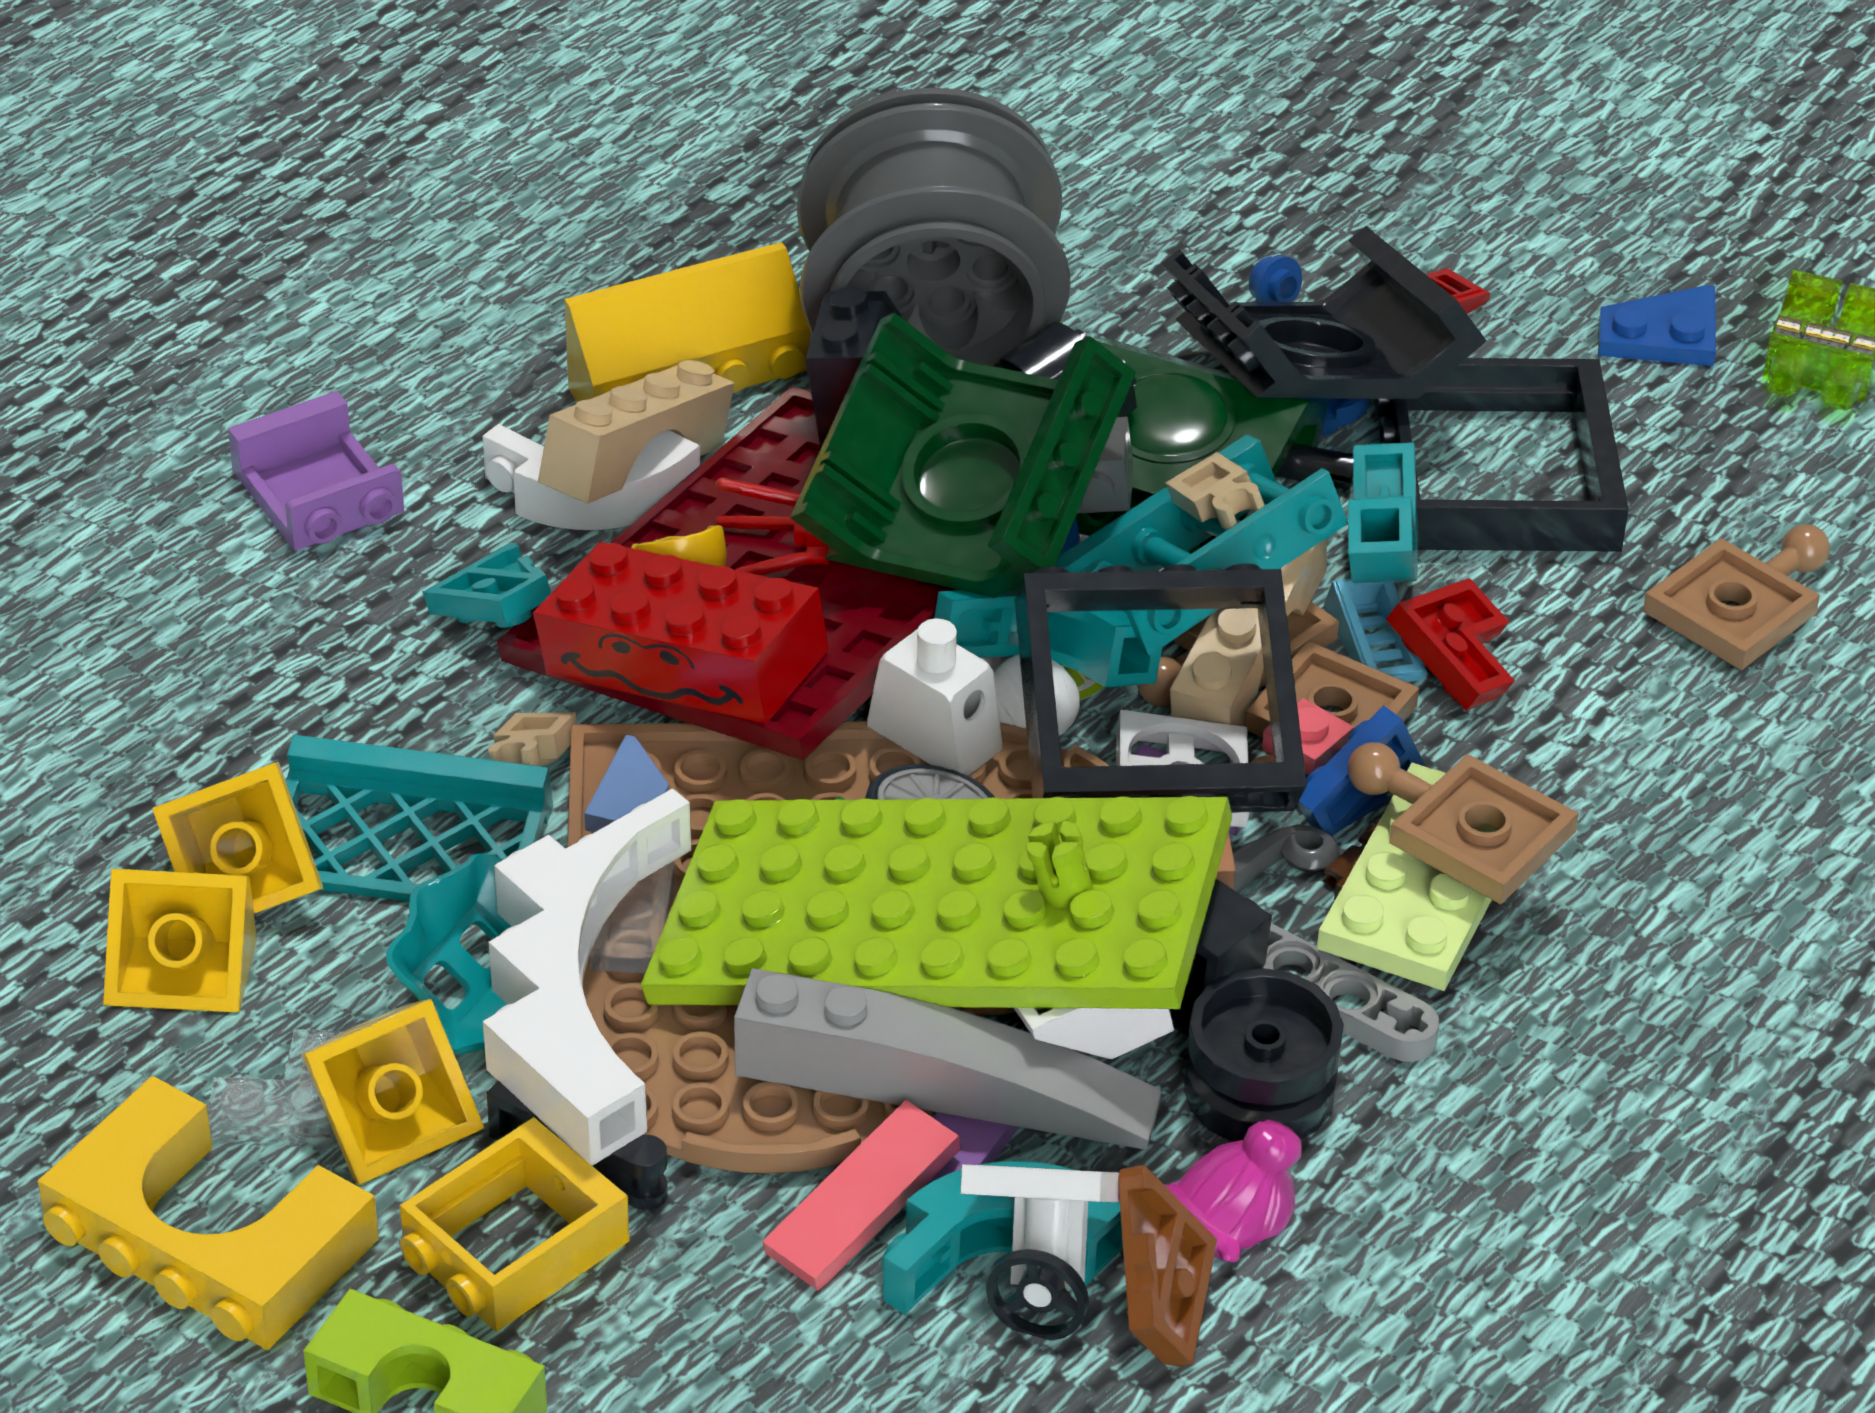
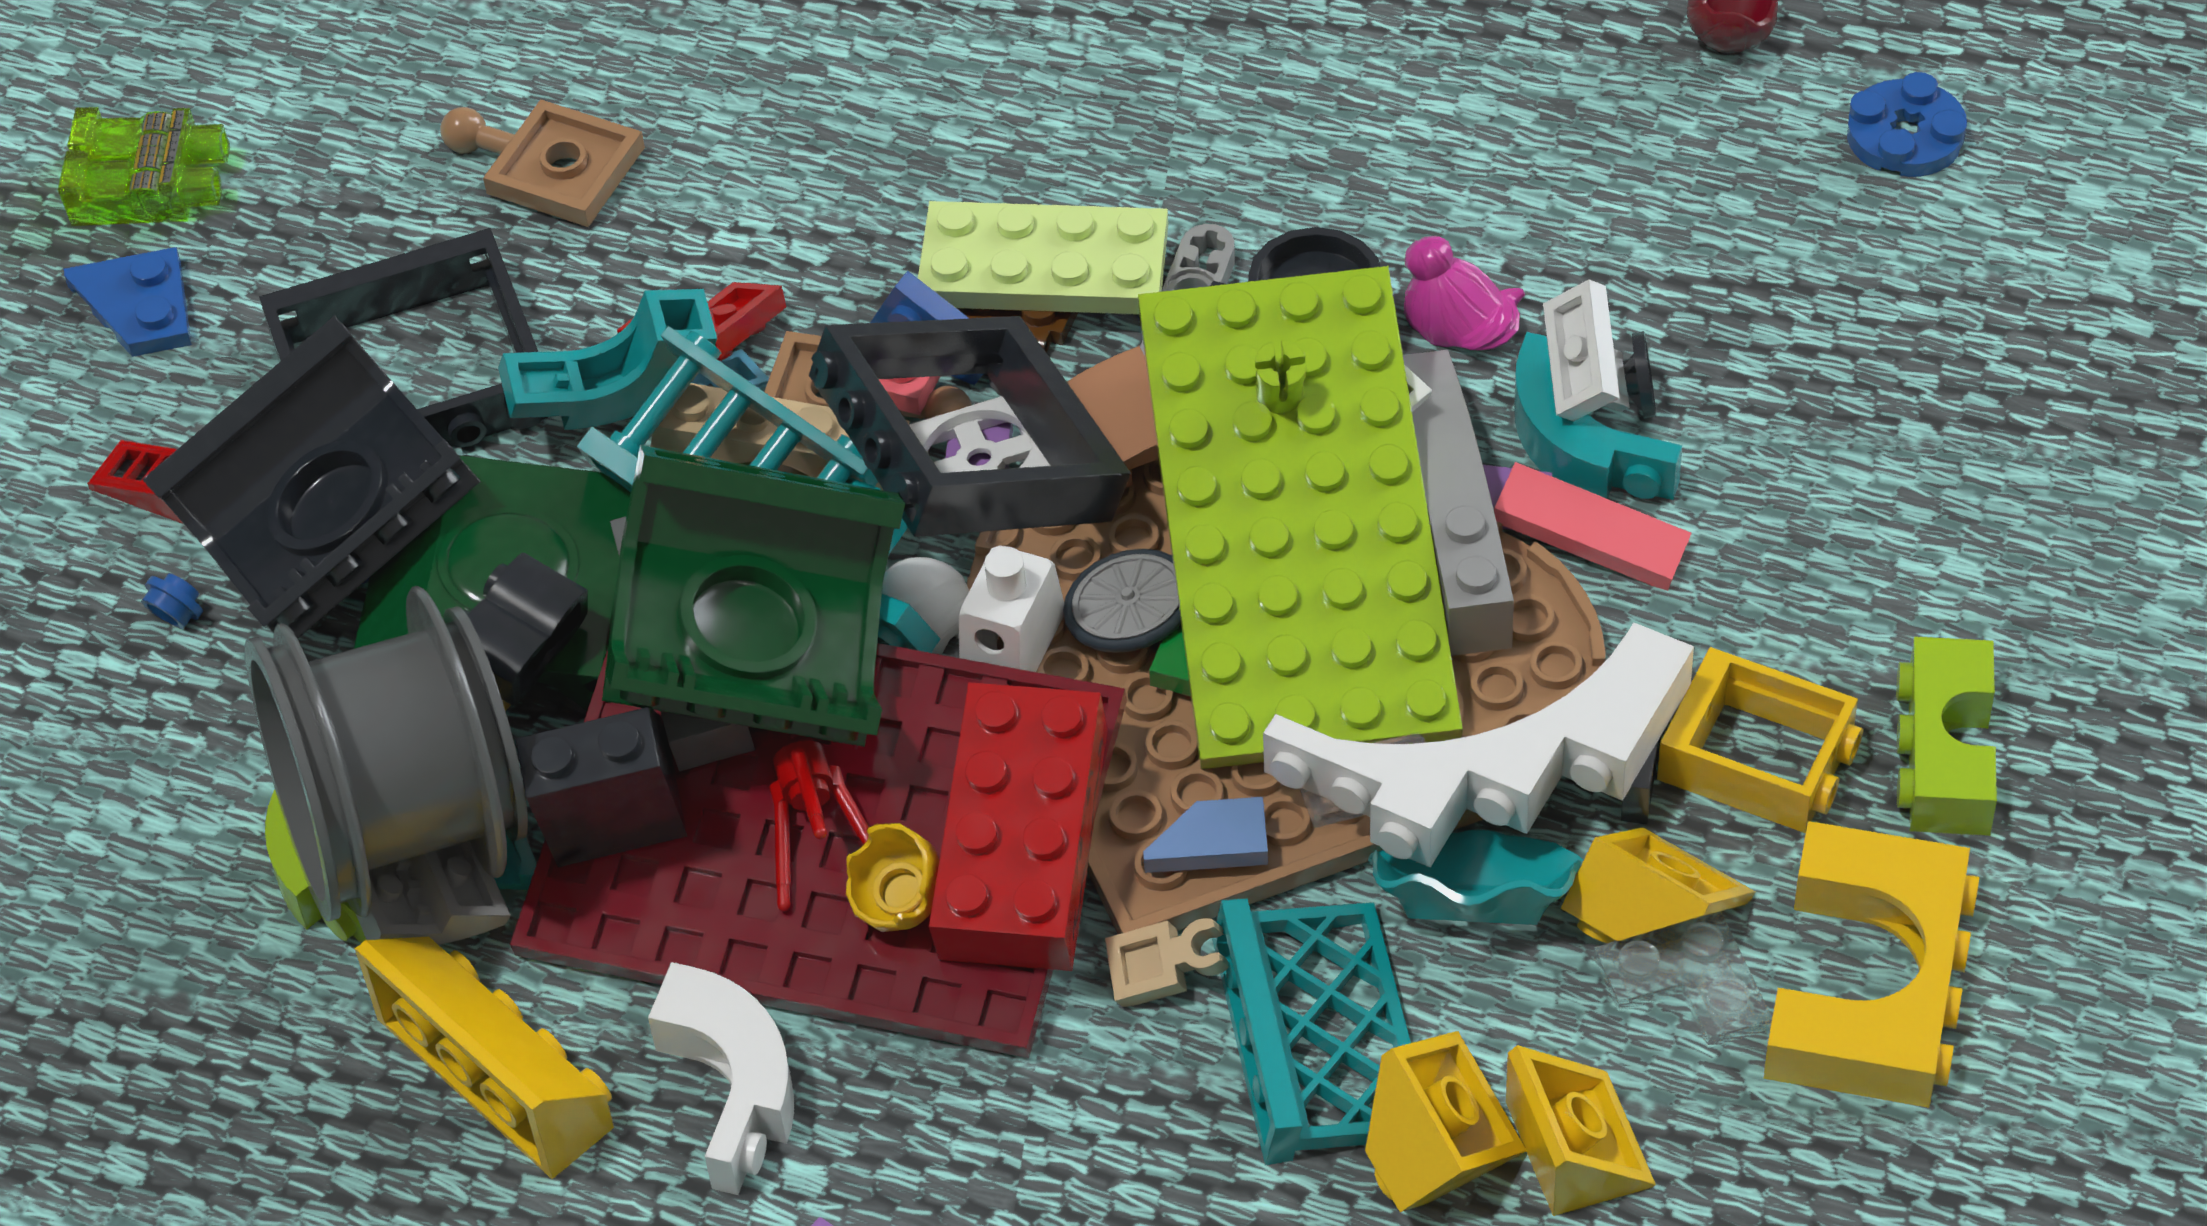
camera: 105 degrees left, 10 degrees up
teal wing [423,543,552,628] -> none
tan arch [538,360,735,504] -> none
dark orange wing [1118,1165,1217,1367] -> none
tan plate [1165,452,1265,530] -> none
medium nougat plate [1347,742,1579,904] -> none

